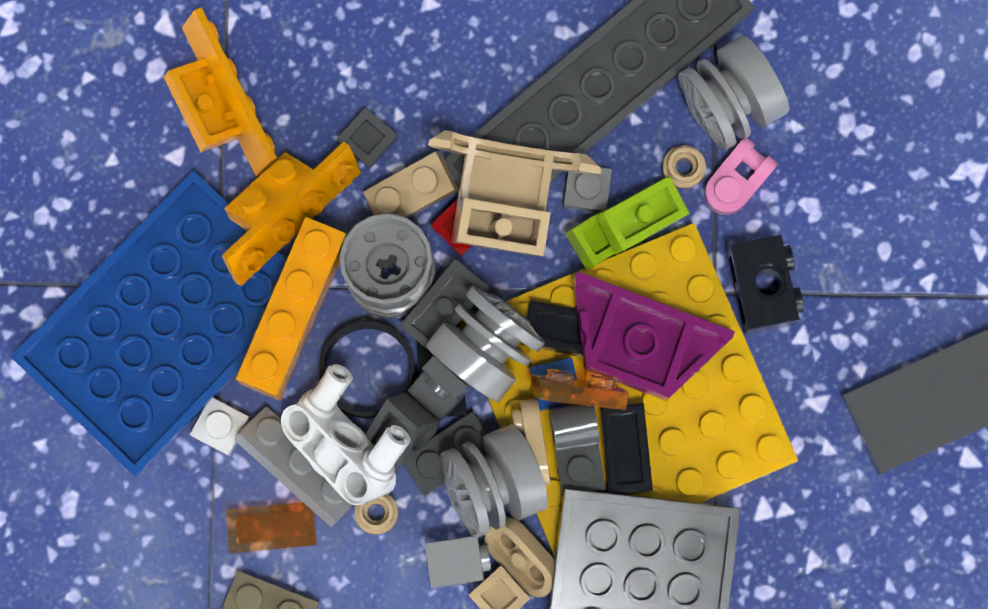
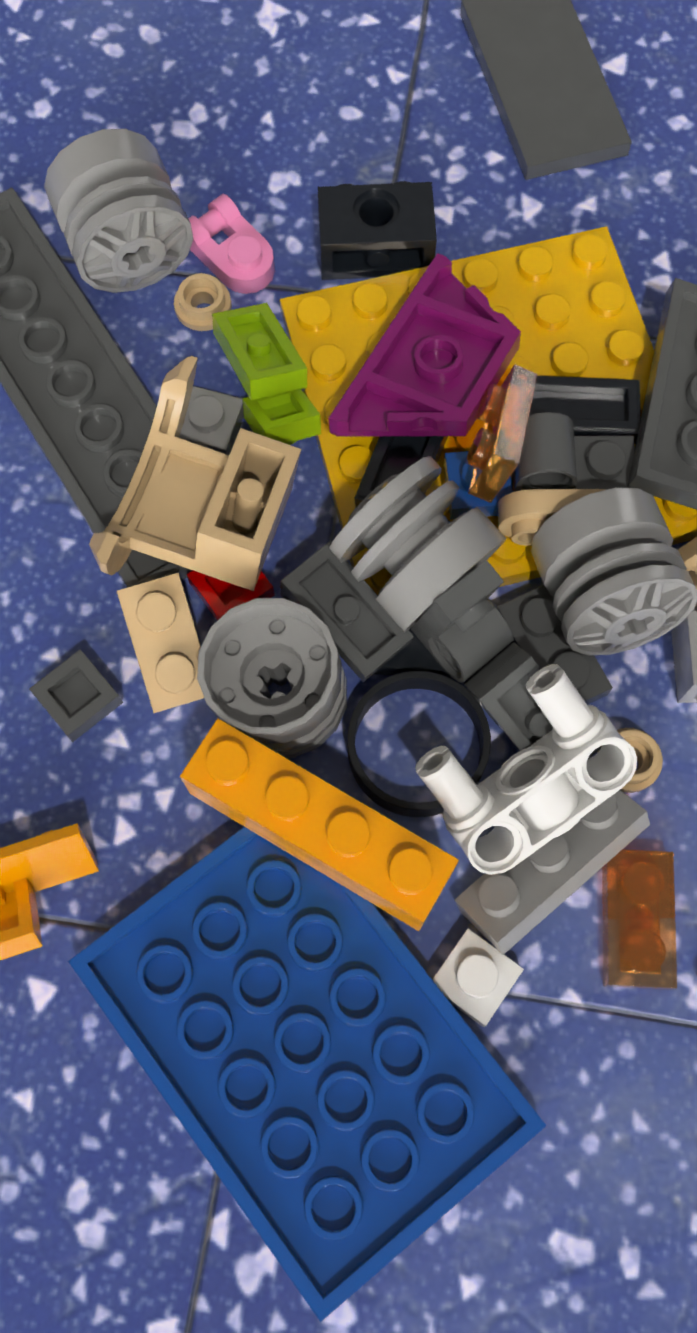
camera: 80 degrees left, 10 degrees down
light orange bracket [222,142,361,286] -> none

